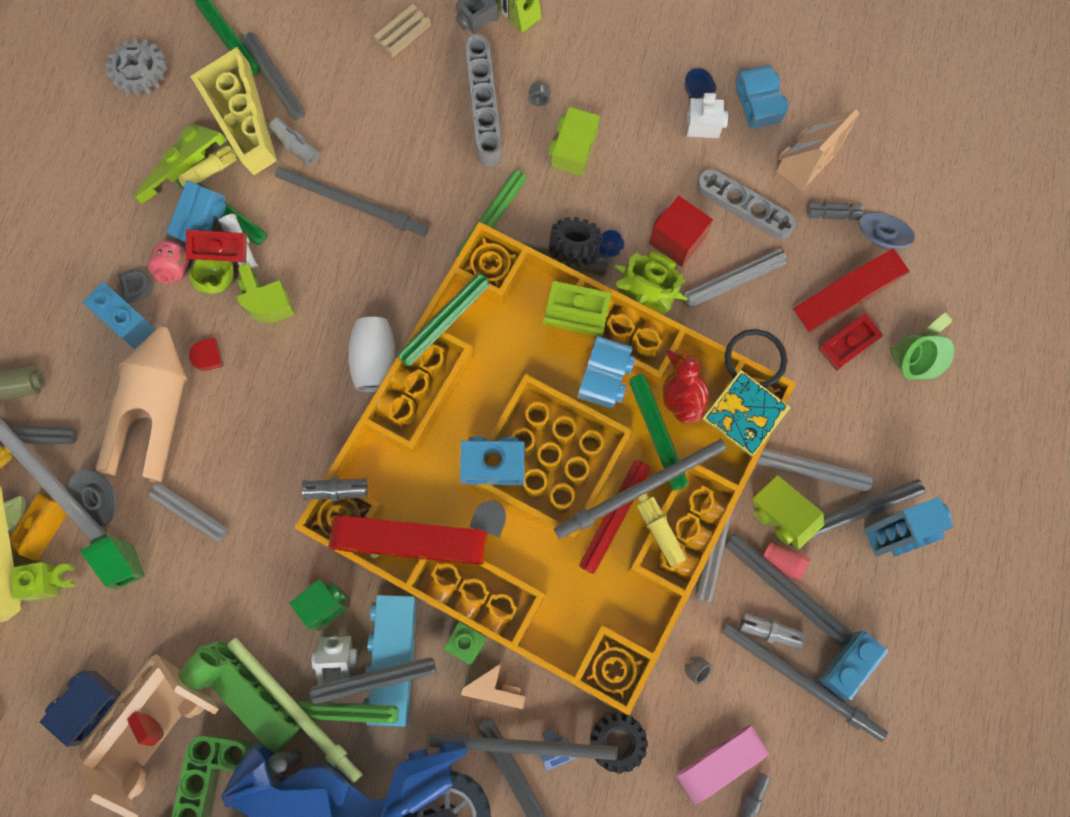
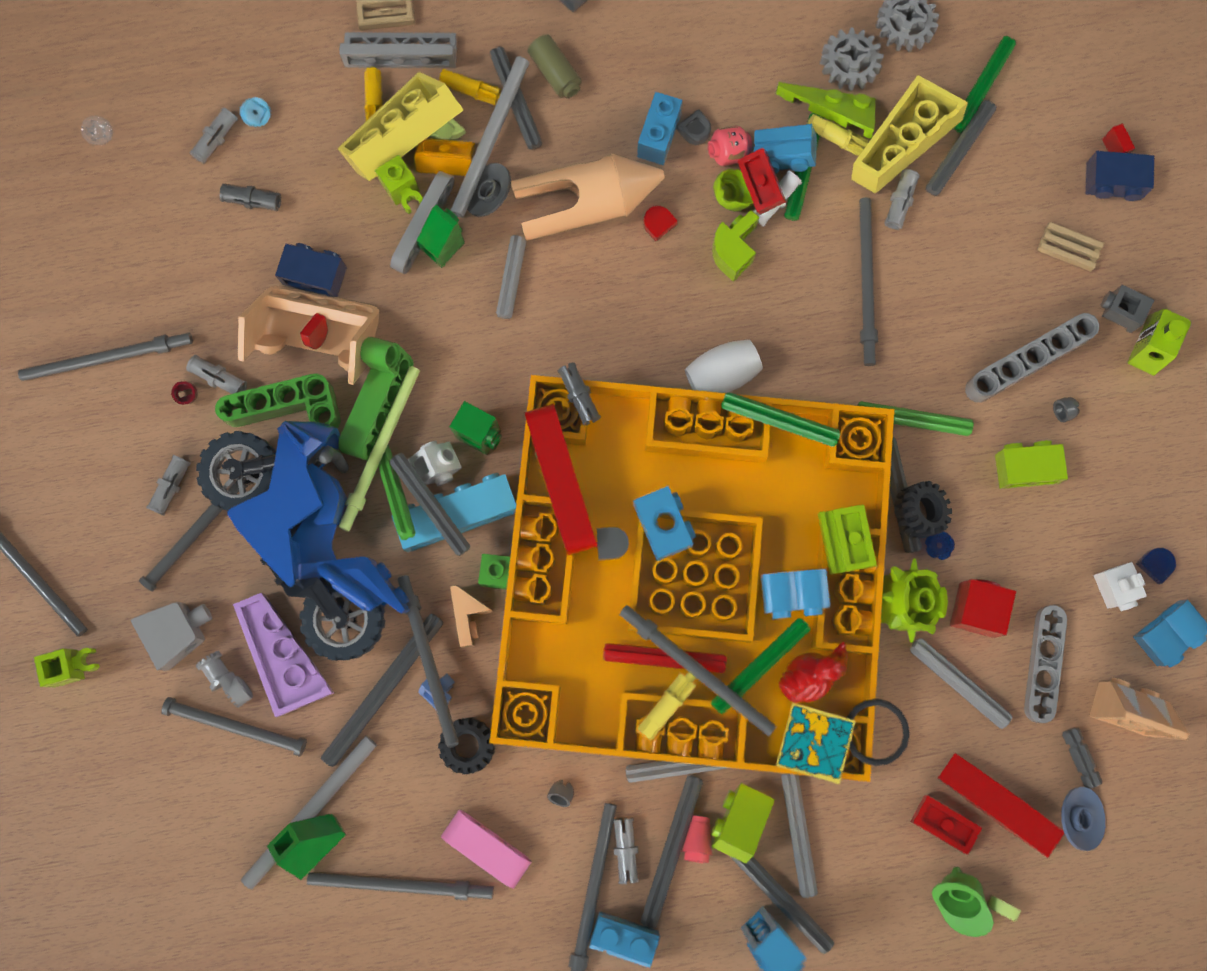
camera: 70 degrees right, 5 degrees up
none -> light grey beam [390,171,455,274]
none -> light grey gear [820,28,883,91]

